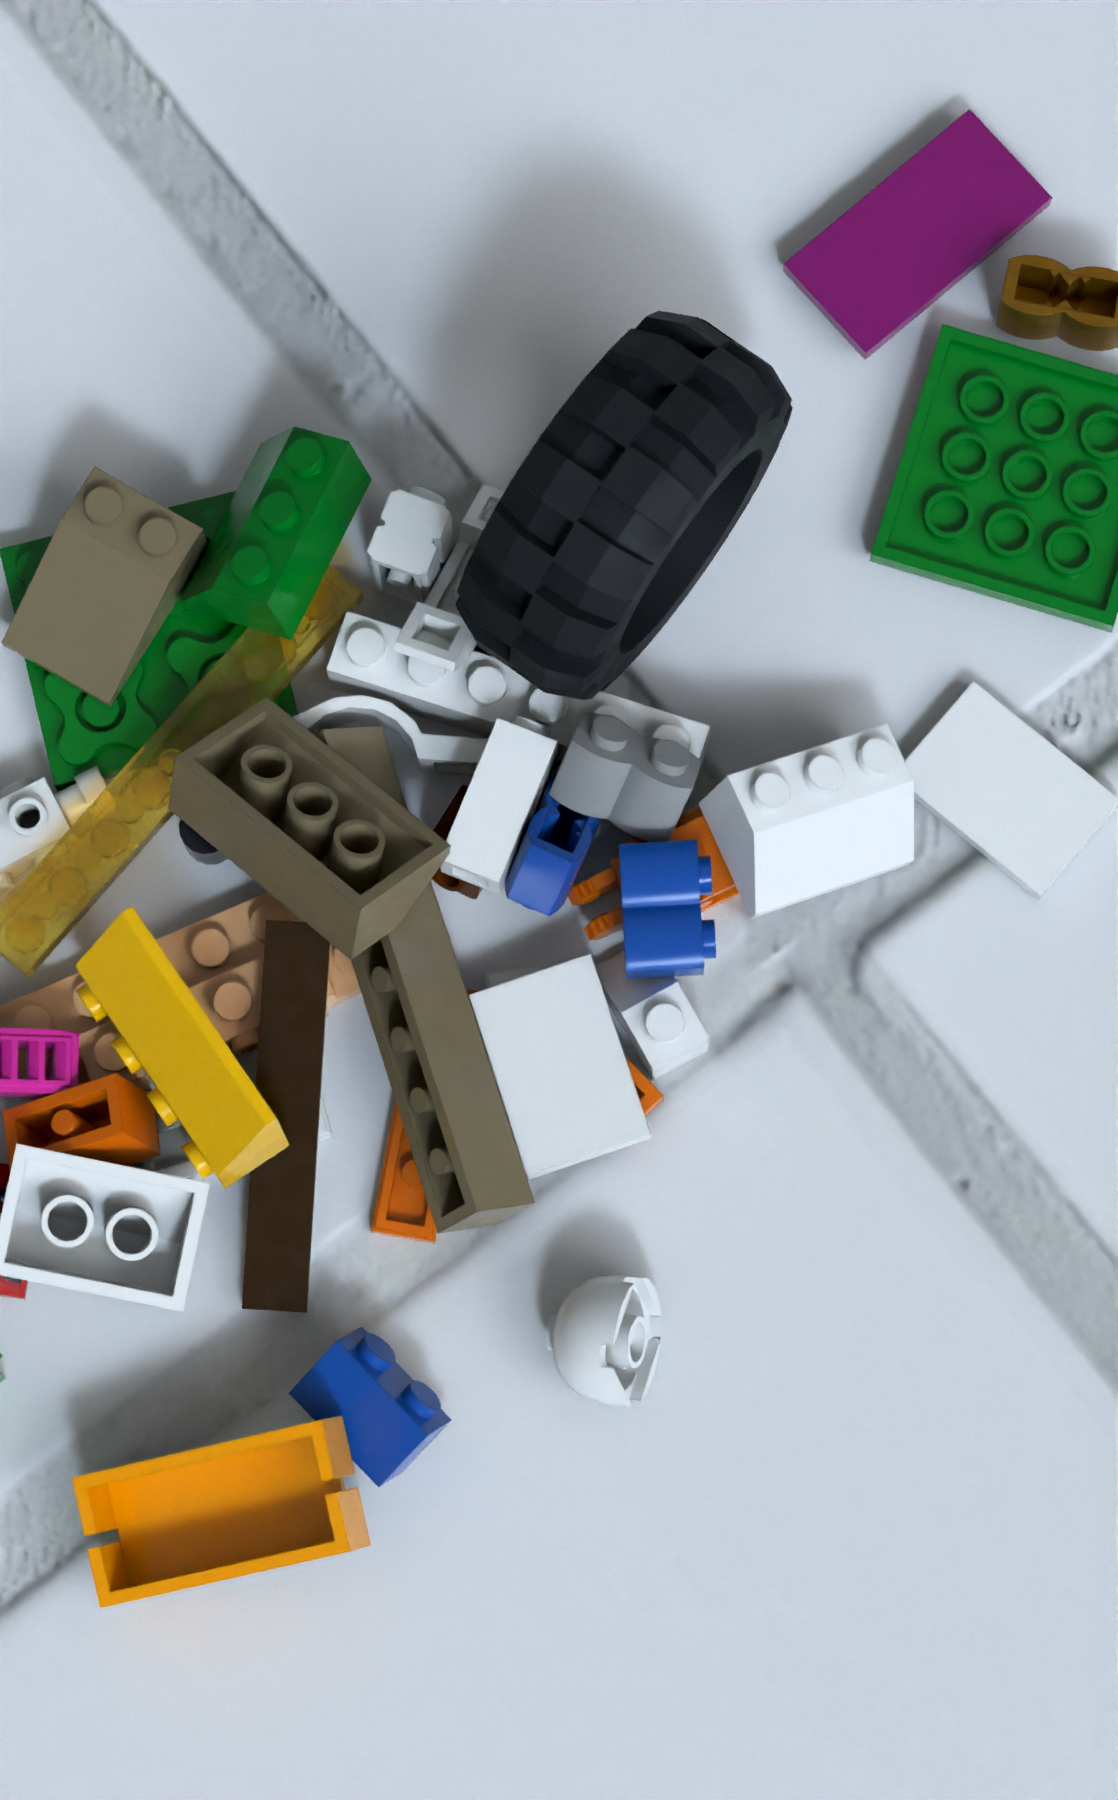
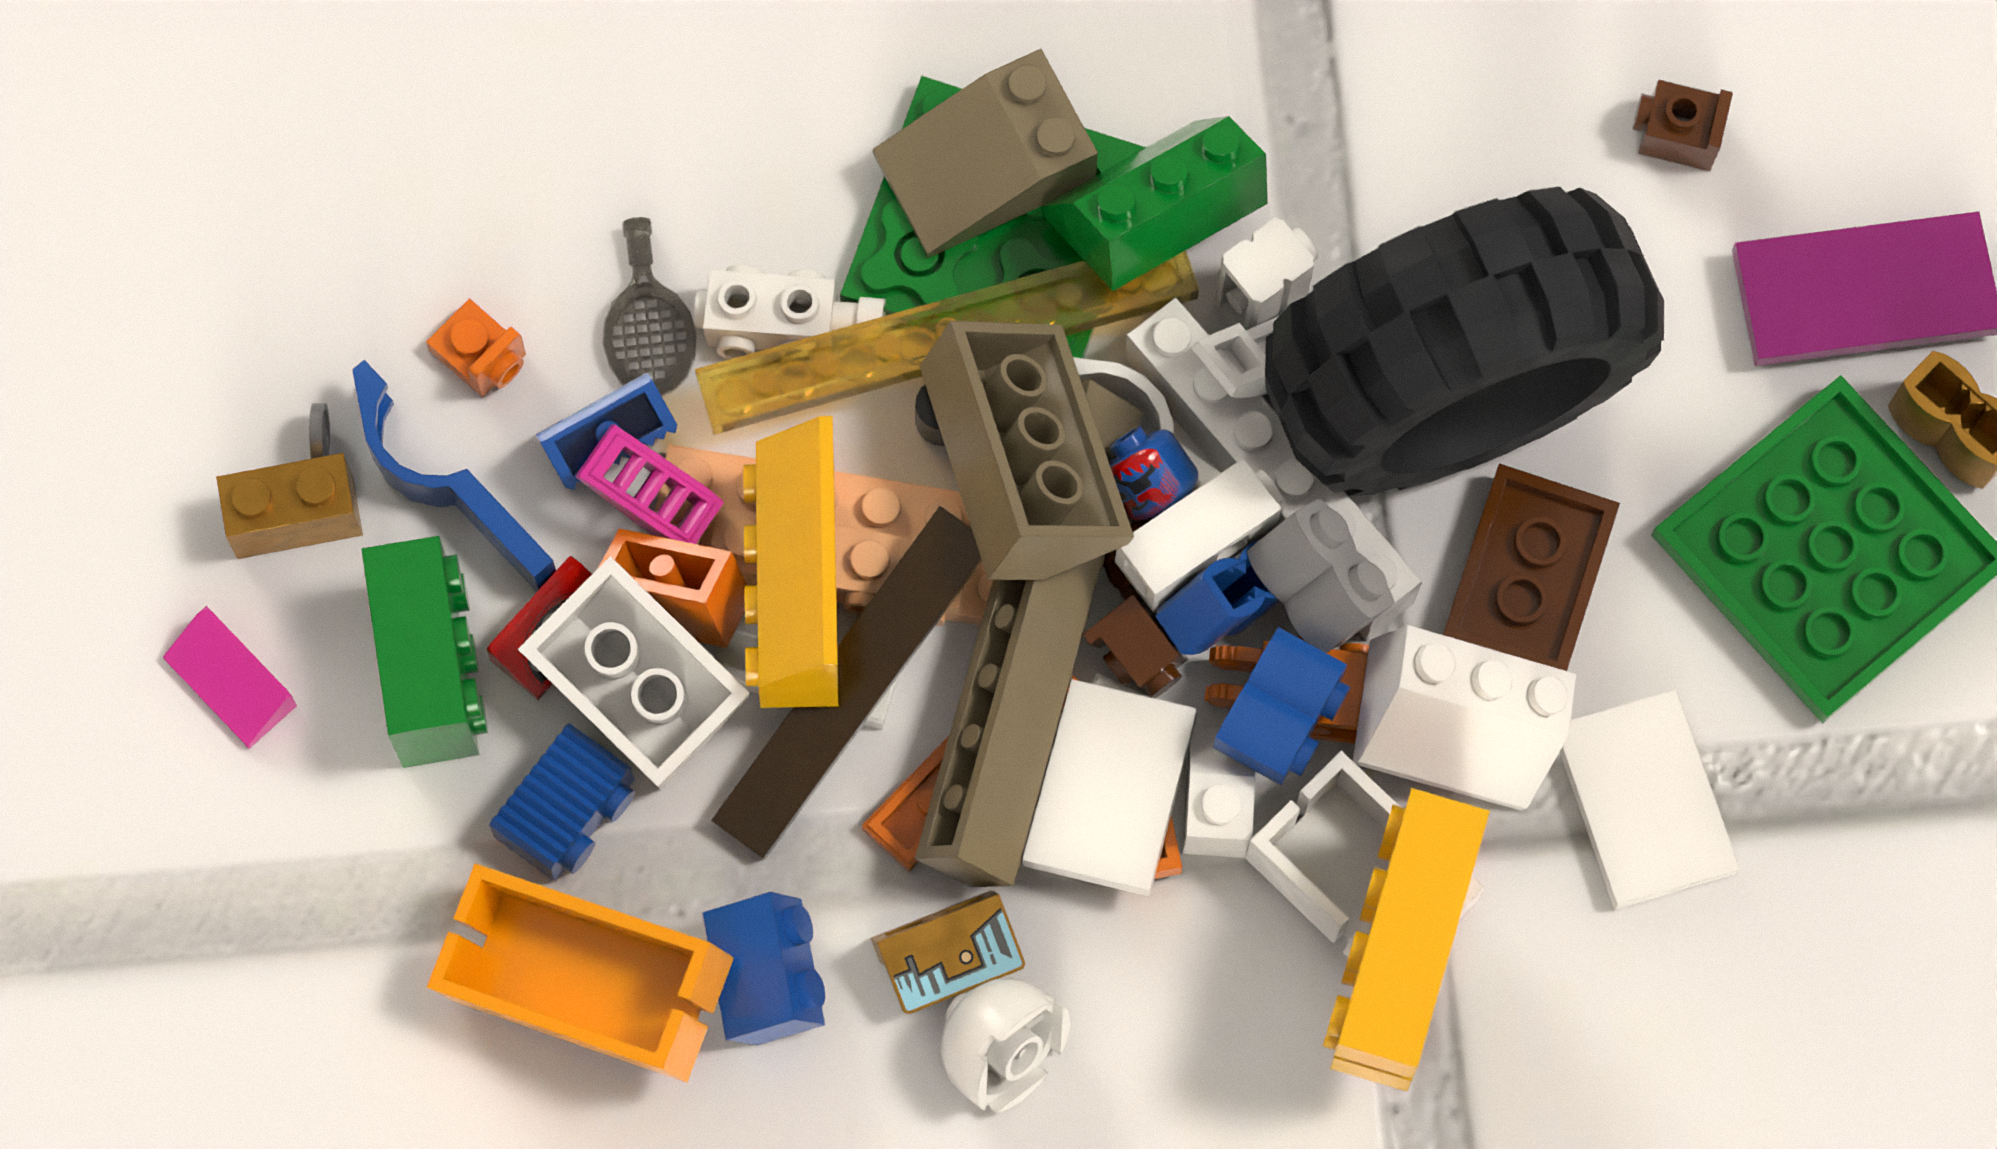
camera: 25 degrees right, 5 degrees down
none -> blue brick [489,723,635,882]
none -> panel [871,890,1025,1014]
none -> reddish brown brick [1082,595,1189,698]
none -> blue head [1109,426,1199,521]
none -> white piece [1245,751,1484,957]
none -> yellow piece [1323,788,1490,1092]
none -> reddish brown plate [1442,463,1620,671]
none -> reddish brown brick [1632,79,1733,171]

